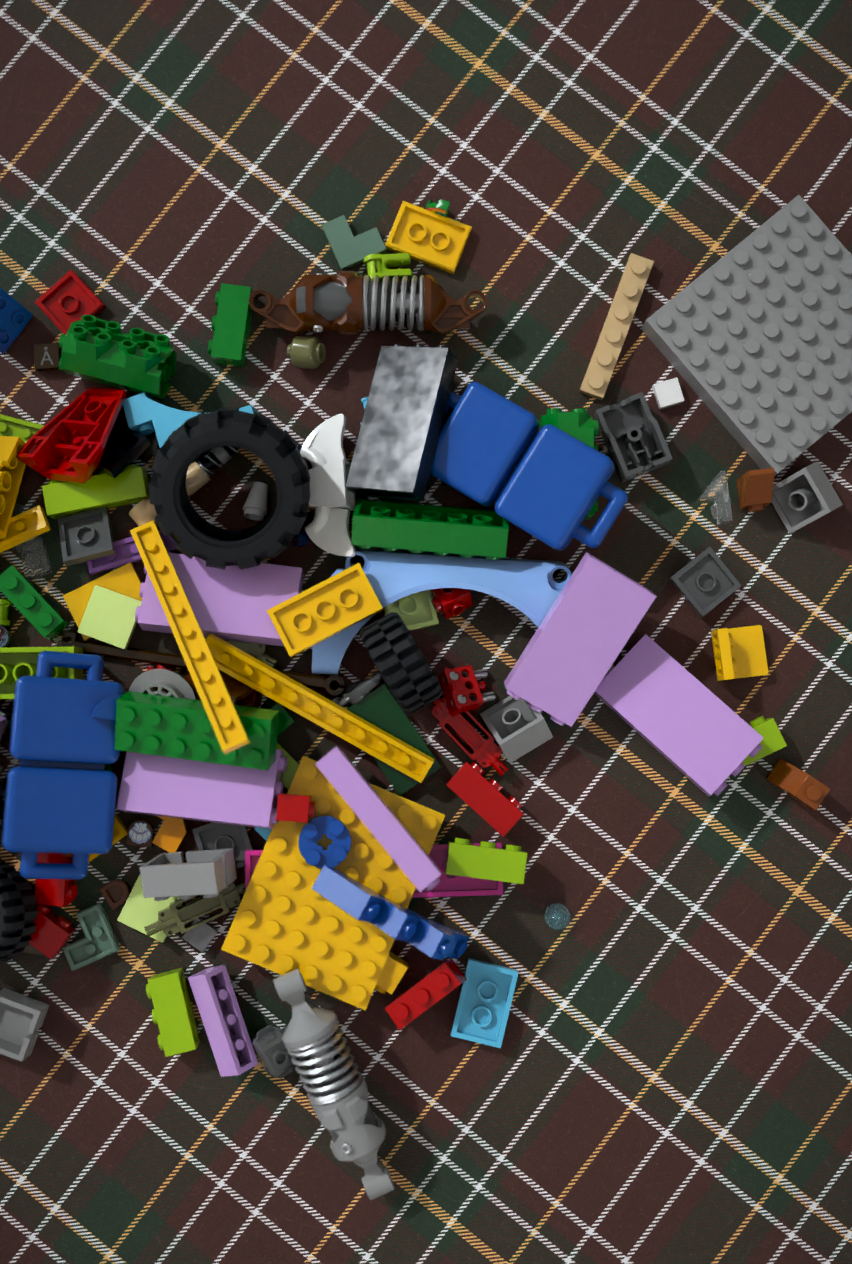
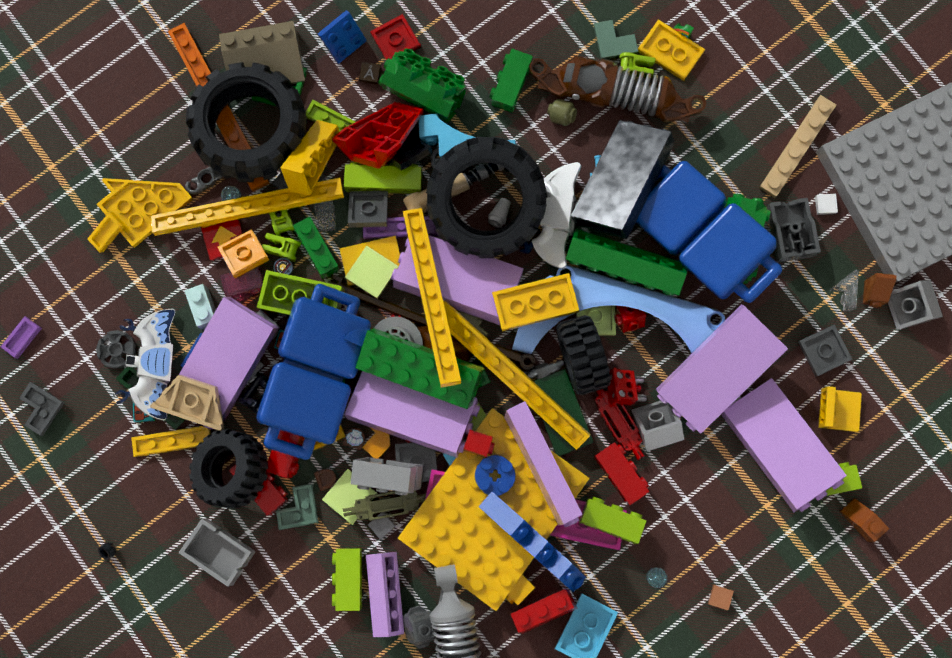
camera: 15 degrees right, 5 degrees down
none -> nougat tile [708,585,734,610]

